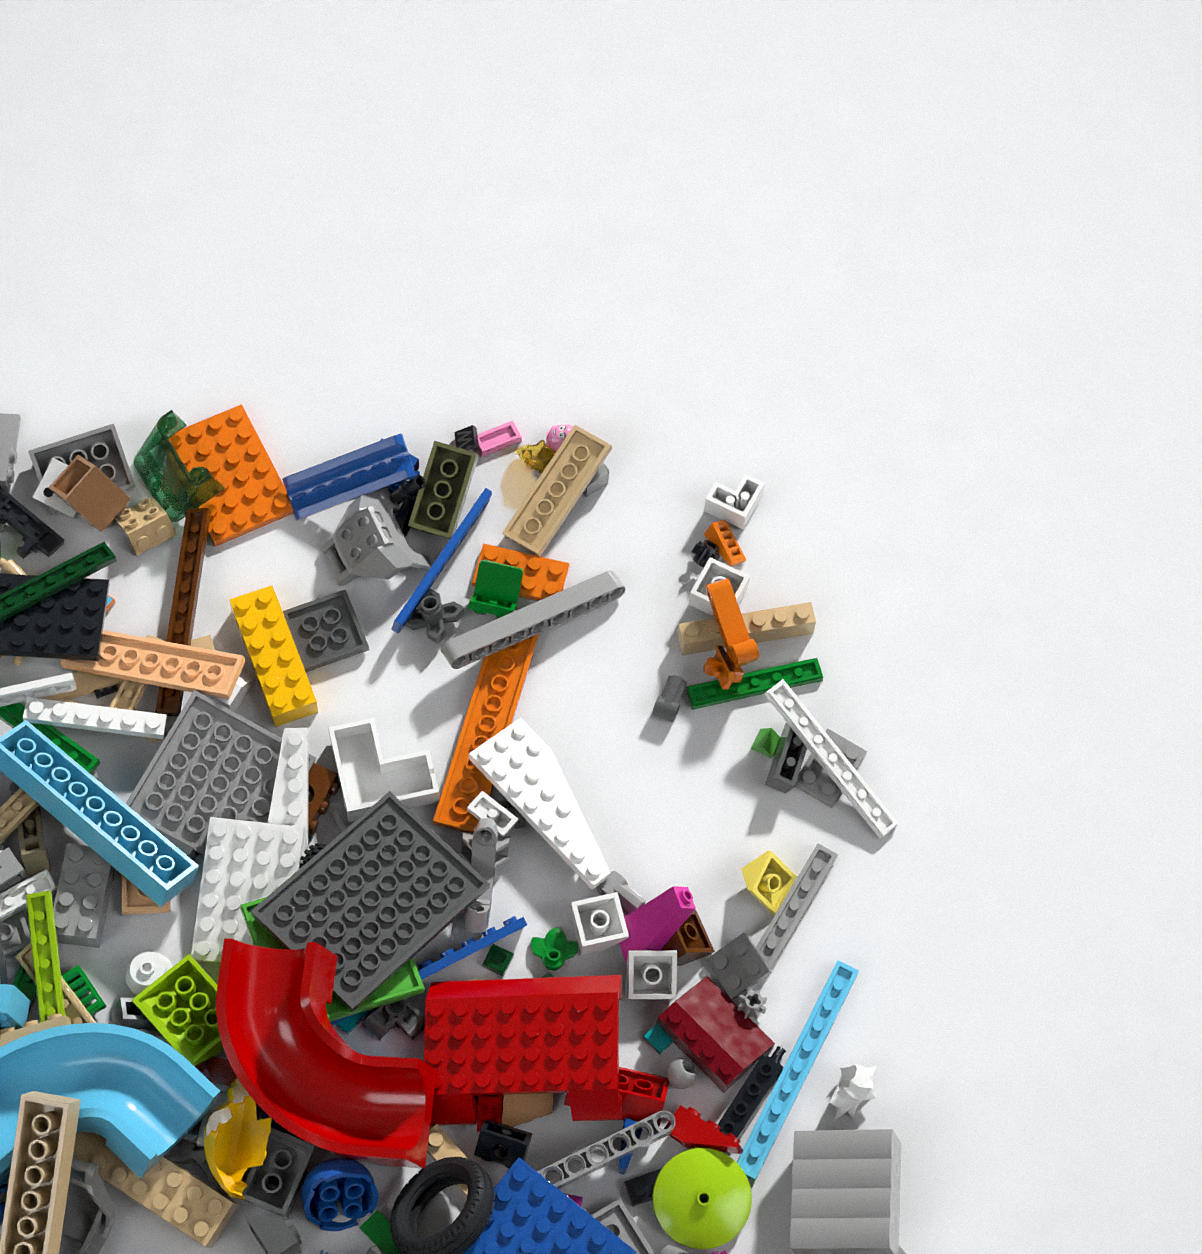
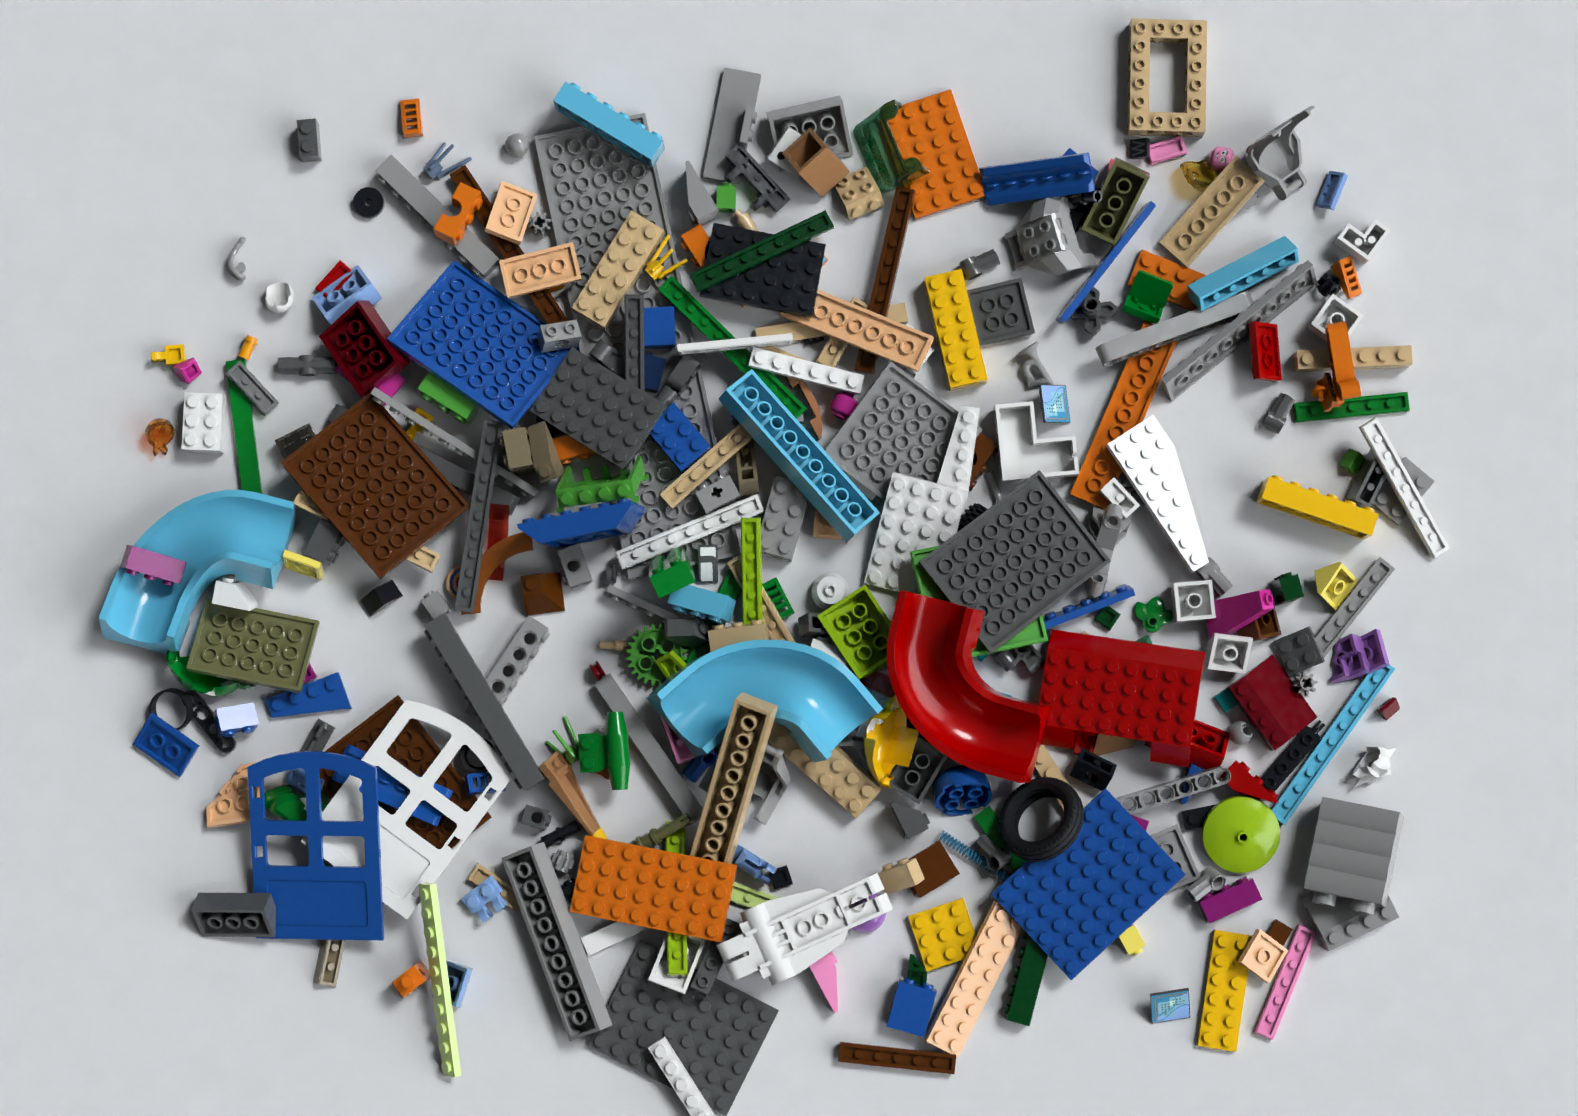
camera: 10 degrees right, 20 degrees up
none -> nougat slope [785,376,822,440]
none -> dark pink head [830,391,857,420]
none -> dark grey piece [959,249,1000,281]
none -> light grey piece [1018,341,1054,389]
none -> piece [1038,385,1071,423]
none -> tan brick [1127,18,1207,137]
none -> light grey plate [1161,260,1317,402]
none -> medium azure brick [1187,236,1299,312]
none -> light grey piece [1245,106,1315,200]
none -> red plate [1249,321,1282,382]
none -> yellow brick [1256,475,1379,540]
none -> dark green brick [1270,572,1304,606]
none -> medium blue plate [1316,171,1348,210]
none -> medium lavender slope [1330,629,1390,683]
none -> dark red slope [1377,697,1400,720]

